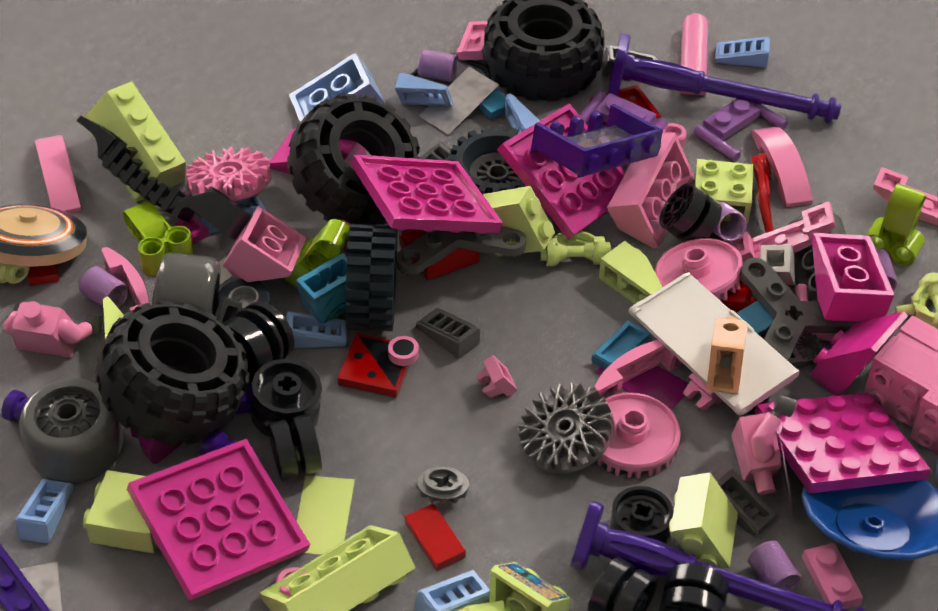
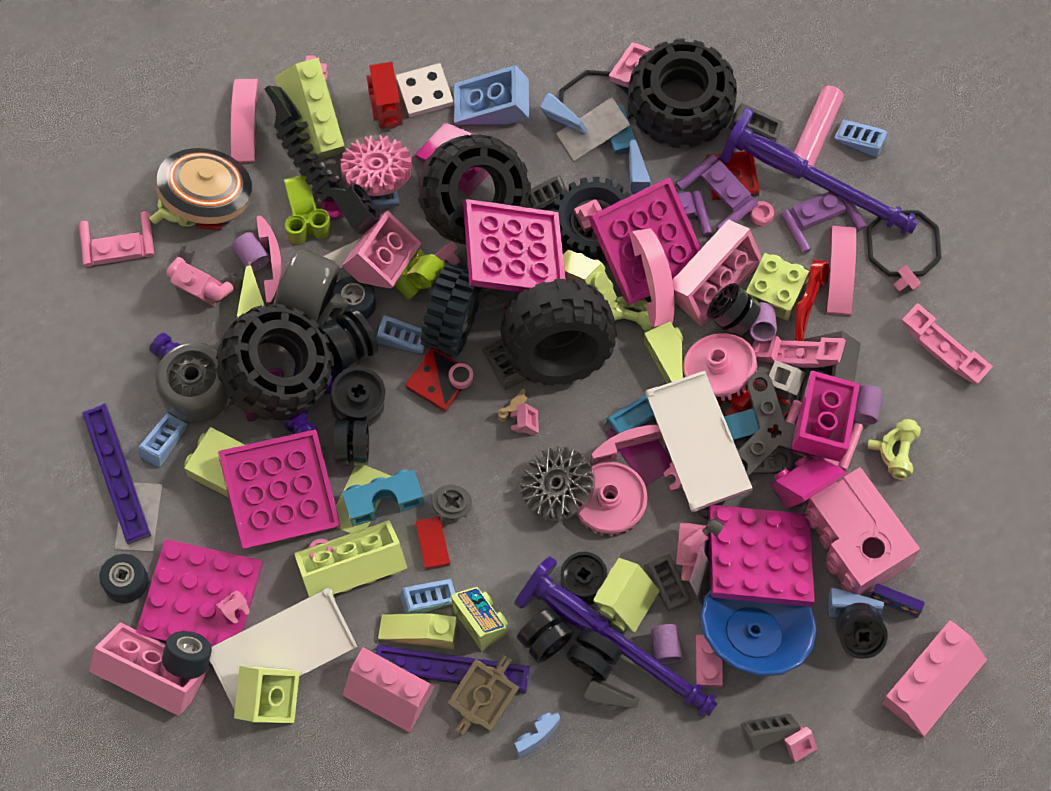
camera: 20 degrees right, 20 degrees up
dark azure torso [296,253,347,324] -> none
lavender piece [418,49,457,83] -> none
dark purple window [530,104,663,178] -> none
light nougat torso [706,317,748,394] -> none
lime piece [866,183,926,266] -> none
none -> dark azure arch [342,470,424,527]
none -> red brick [366,62,403,129]
none -> white tile [396,63,454,118]
none -> tan piece [498,389,527,422]
none -> black tyre [500,279,617,386]
none -> bright pink tile [574,199,602,233]
none -> bright pink slope [629,228,674,328]
none -> black piece [866,210,941,276]
none -> bright pink tile [893,265,922,292]

